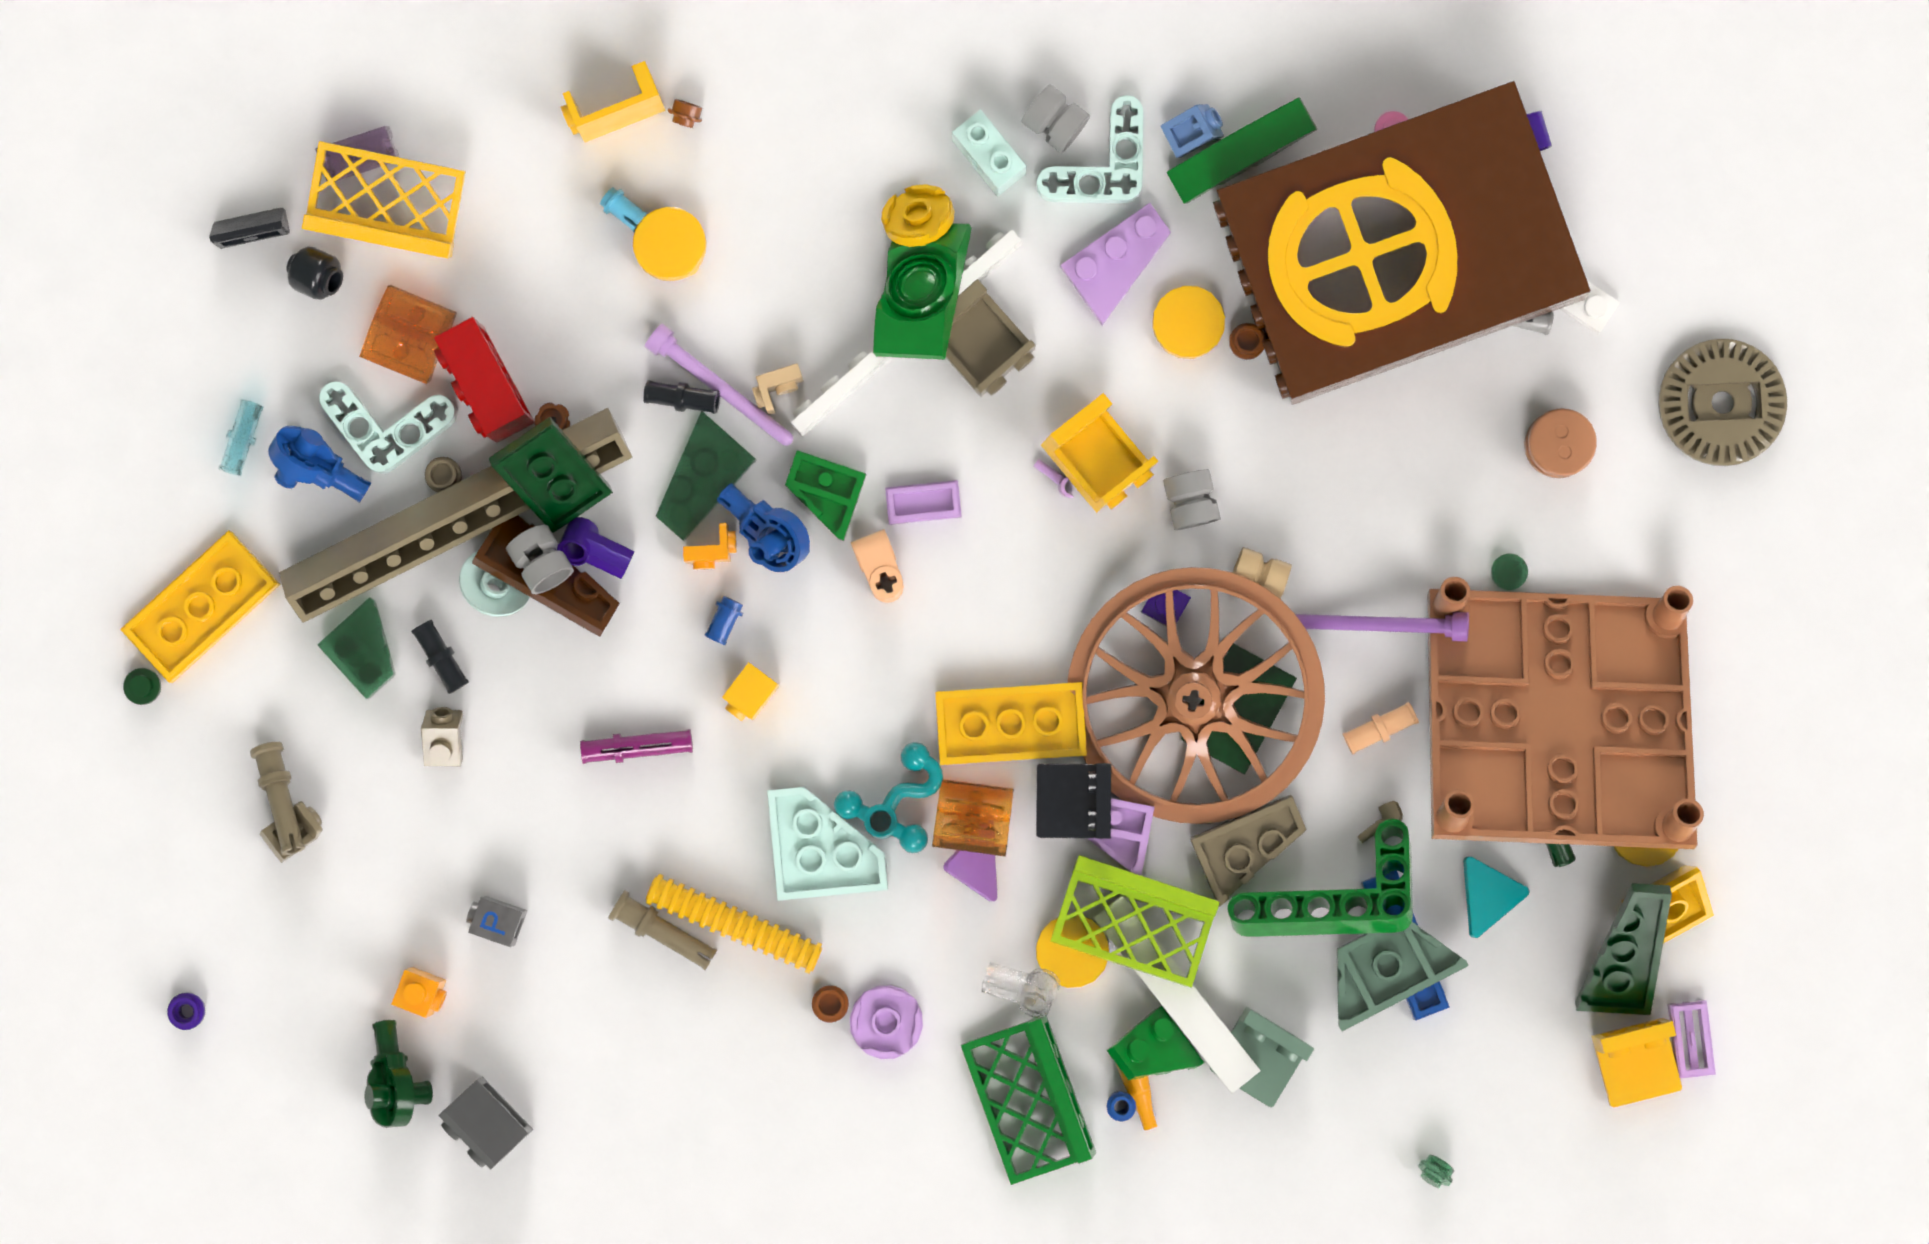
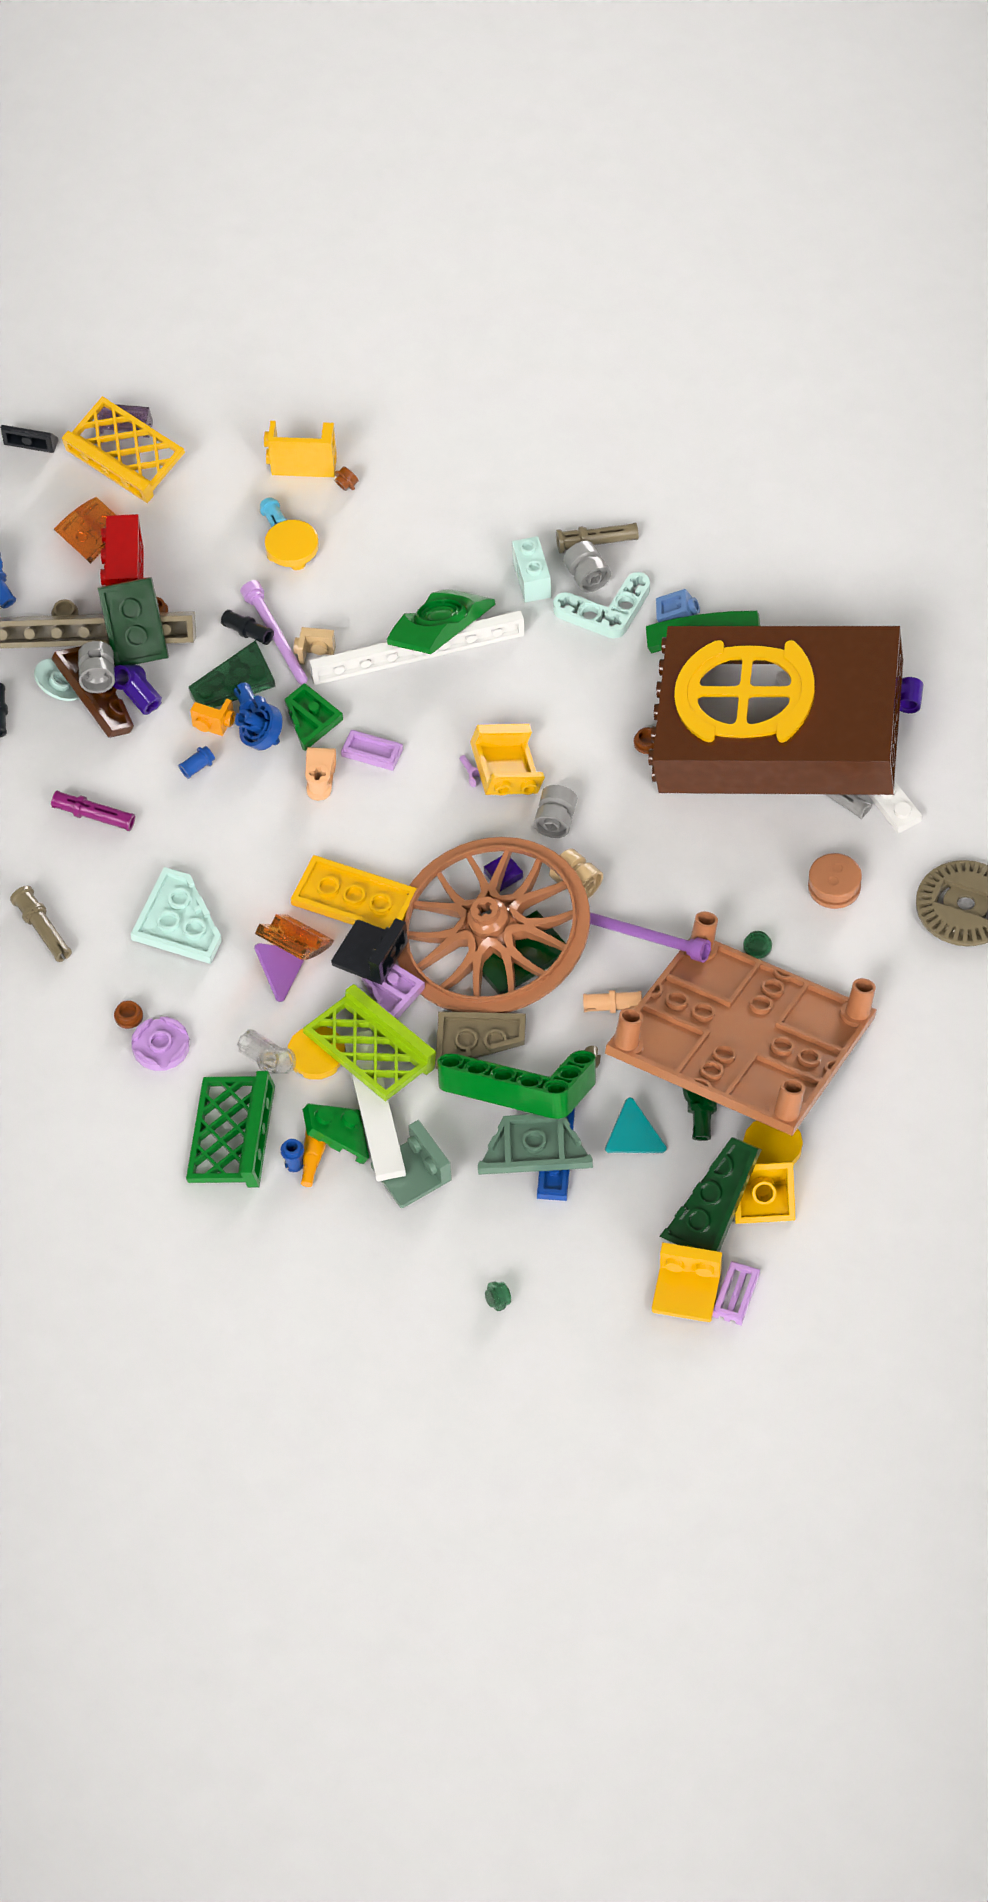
camera: 30 degrees right, 30 degrees down
black head [286,246,344,300] -> none
light aqua beam [319,382,457,473] -> none
yellow piece [645,874,823,974] -> none
yellow brick [722,662,780,721] -> none
teal piece [834,742,943,853] -> none
yellow tile [881,184,955,247] -> none
dark tan panel [945,279,1036,397] -> none
lavender wing [1060,203,1171,326] -> none
yellow tile [1152,286,1225,359] -> none
none -> dark tan pin [556,523,639,554]

